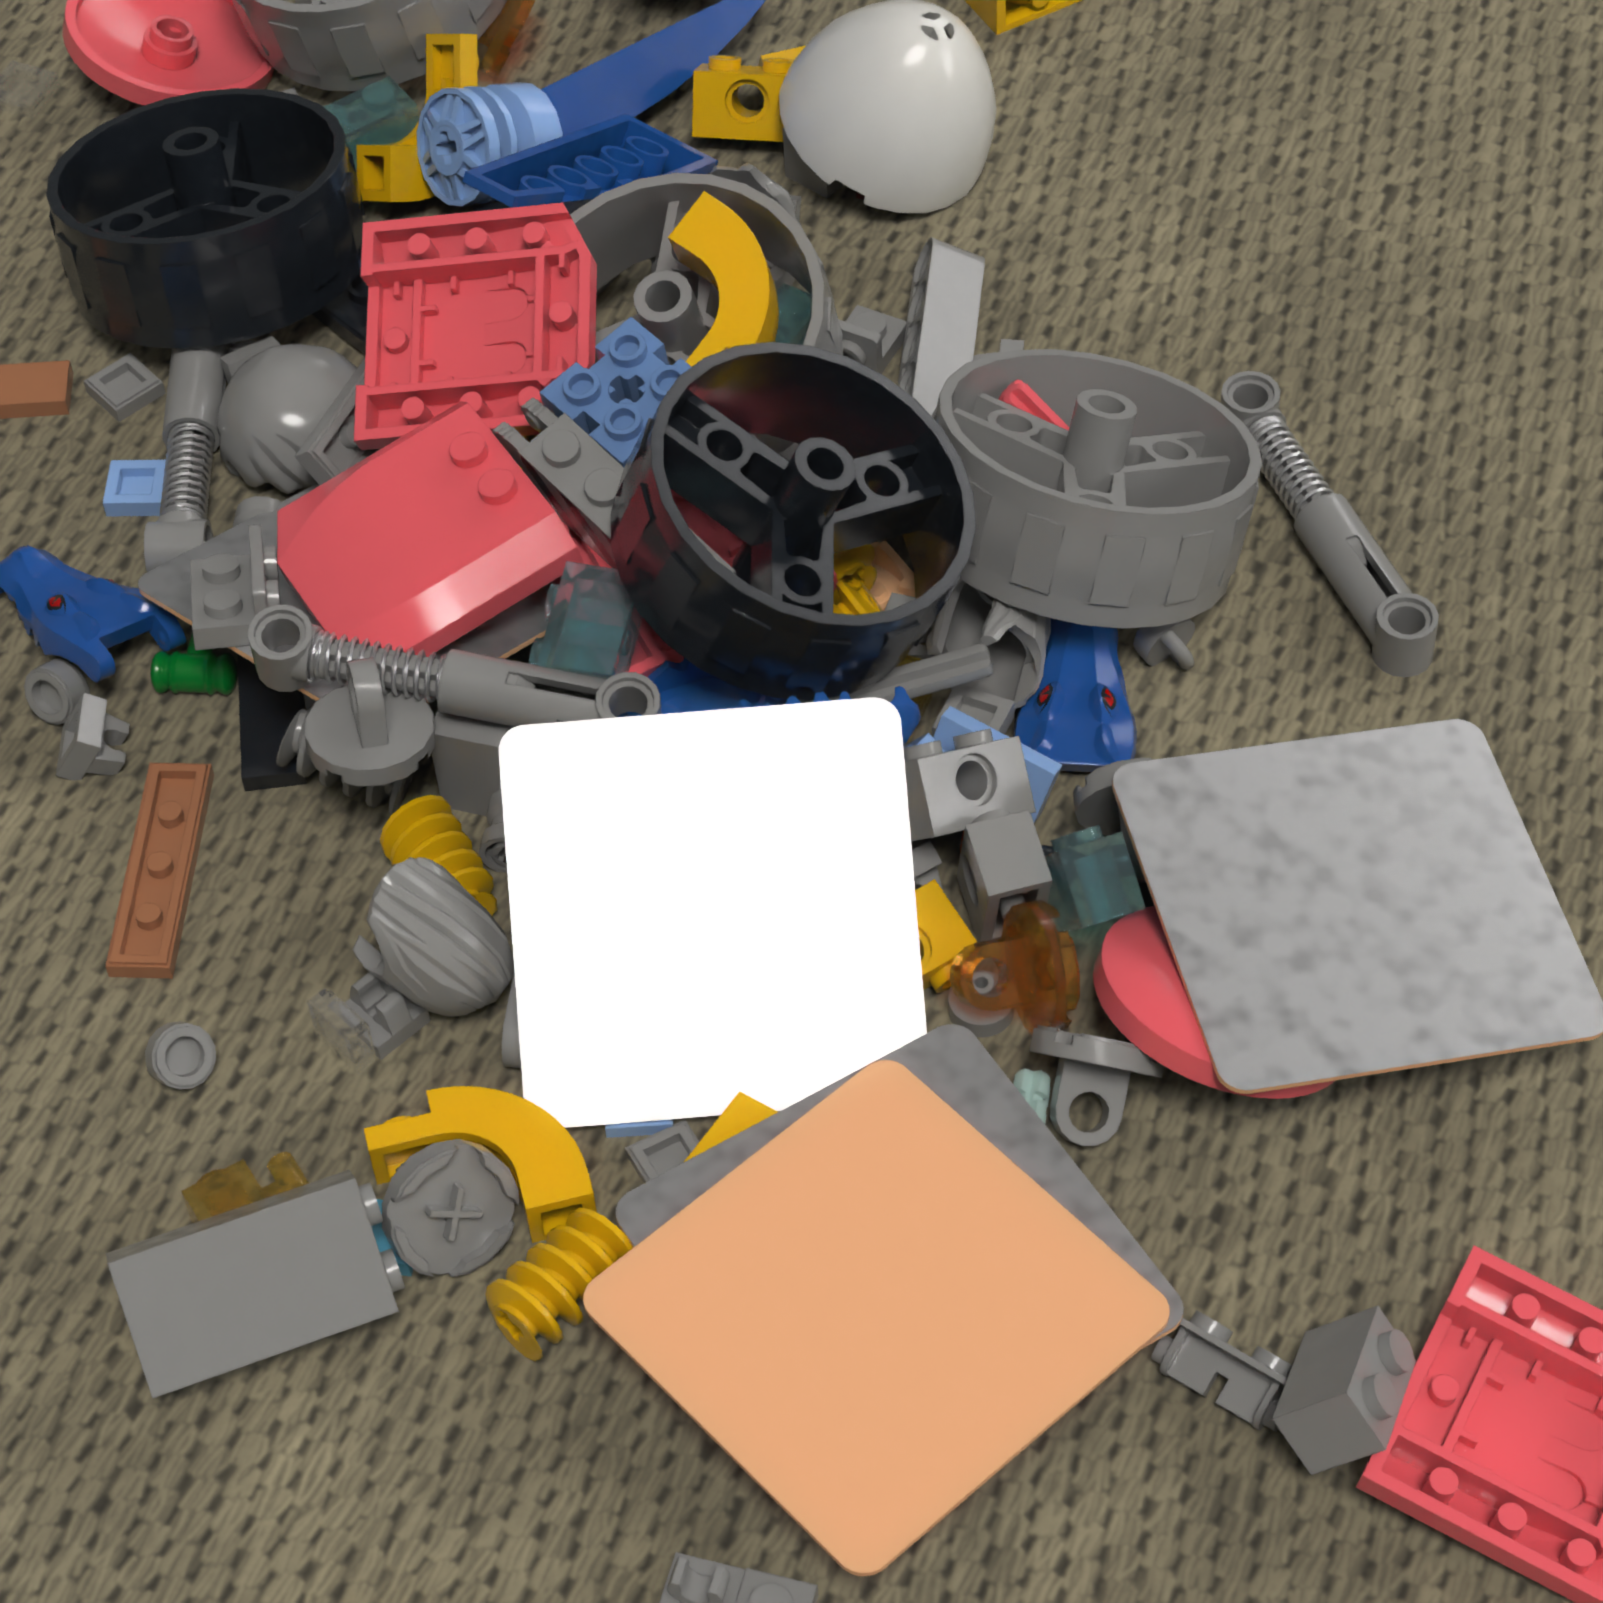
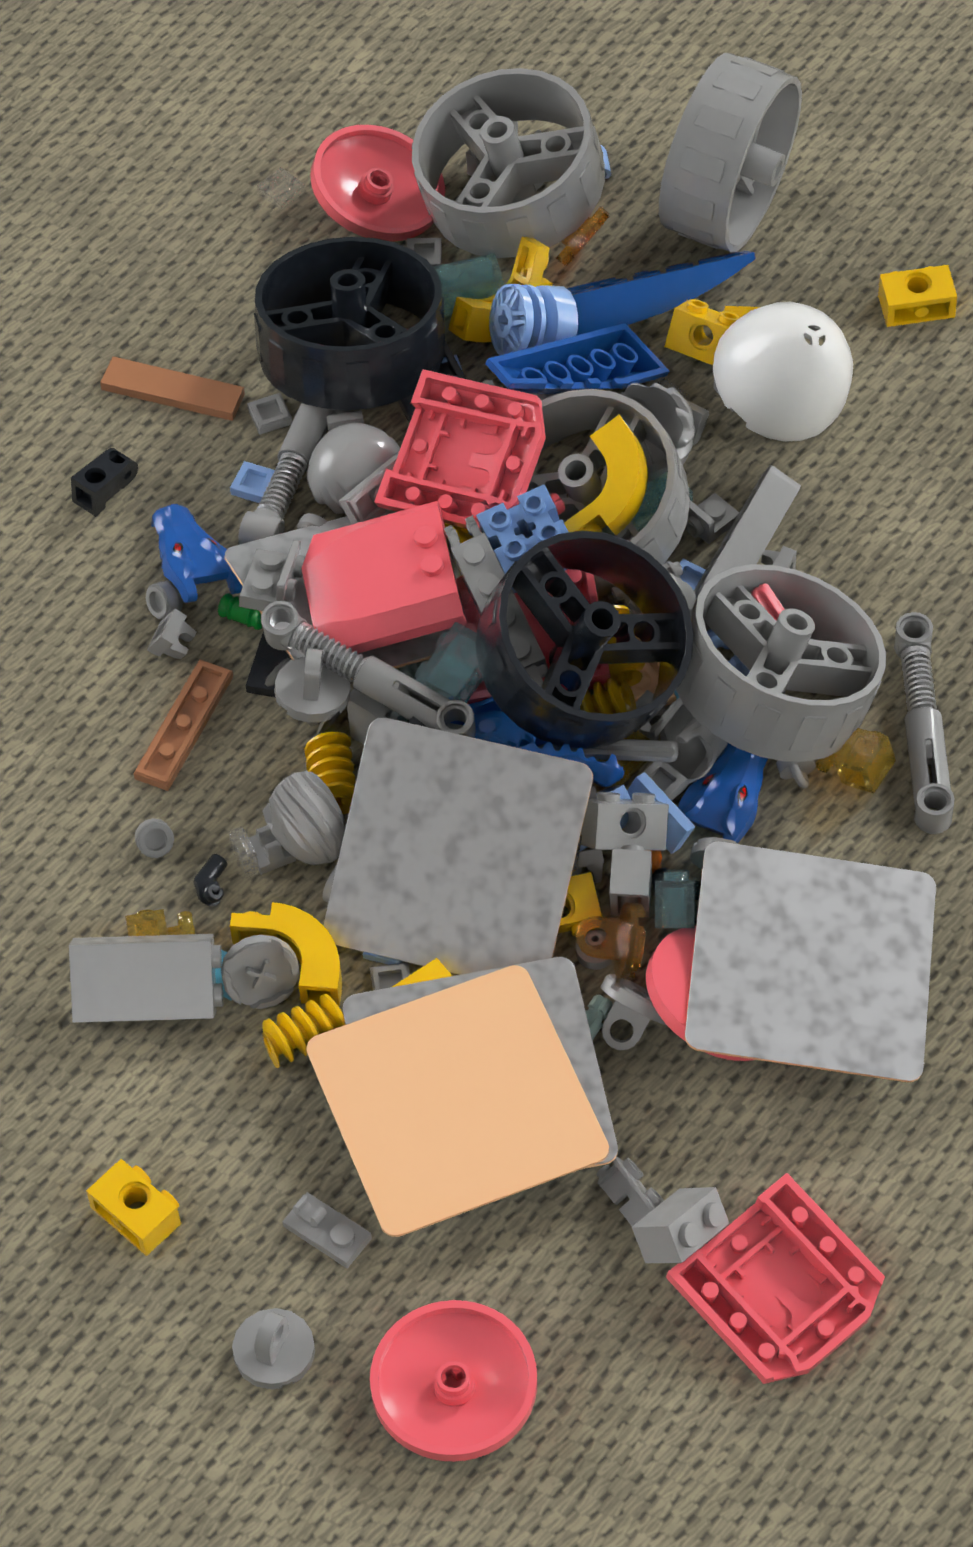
camera: 20 degrees right, 5 degrees up
none -> black arm [193,854,228,906]
none -> clear yellow brick [815,728,896,793]

